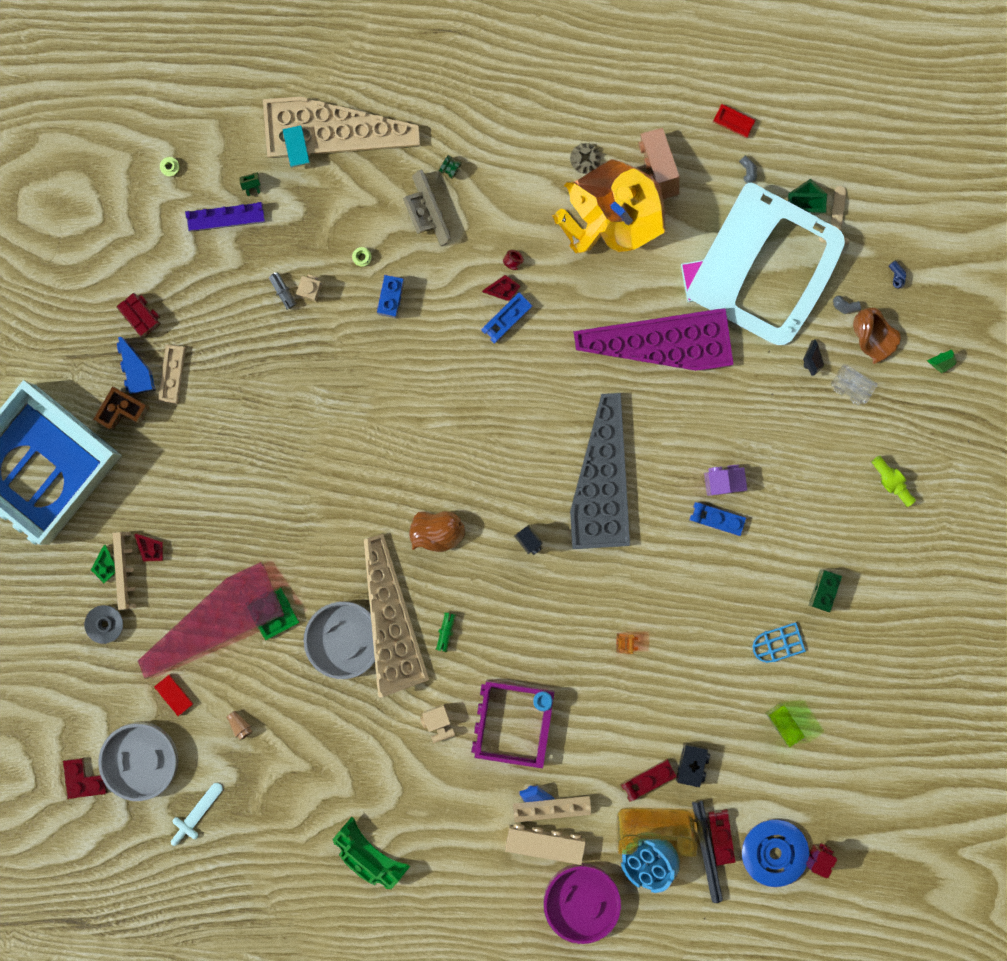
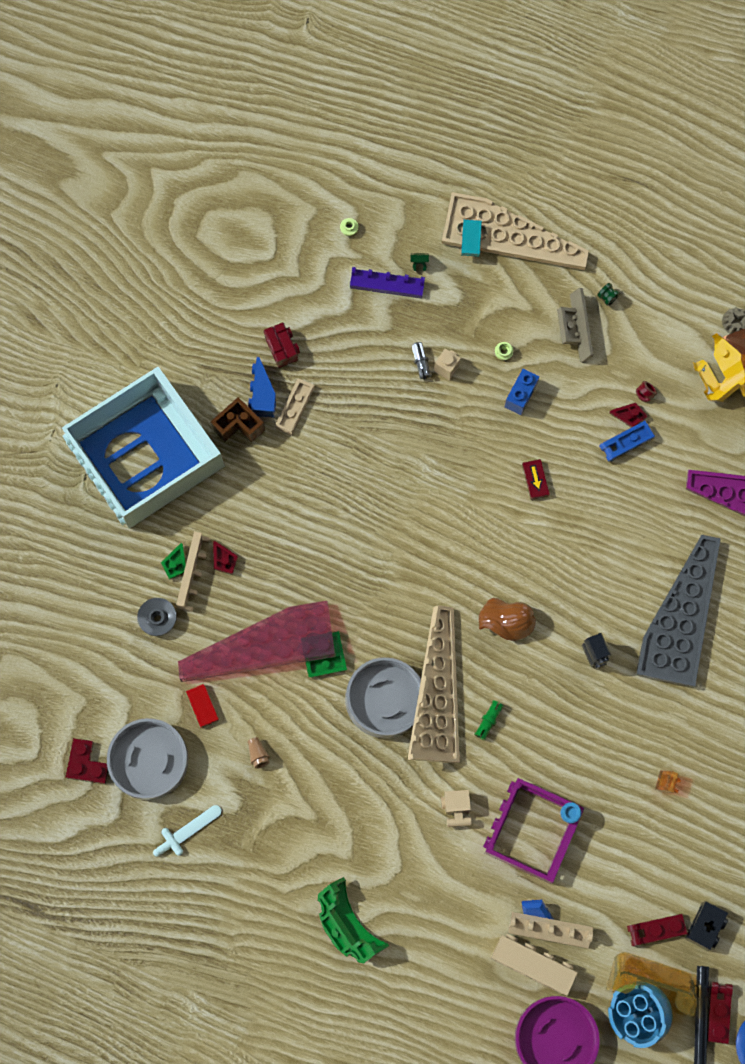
camera: 20 degrees right, 15 degrees down
none -> dark red tile [522,459,550,500]

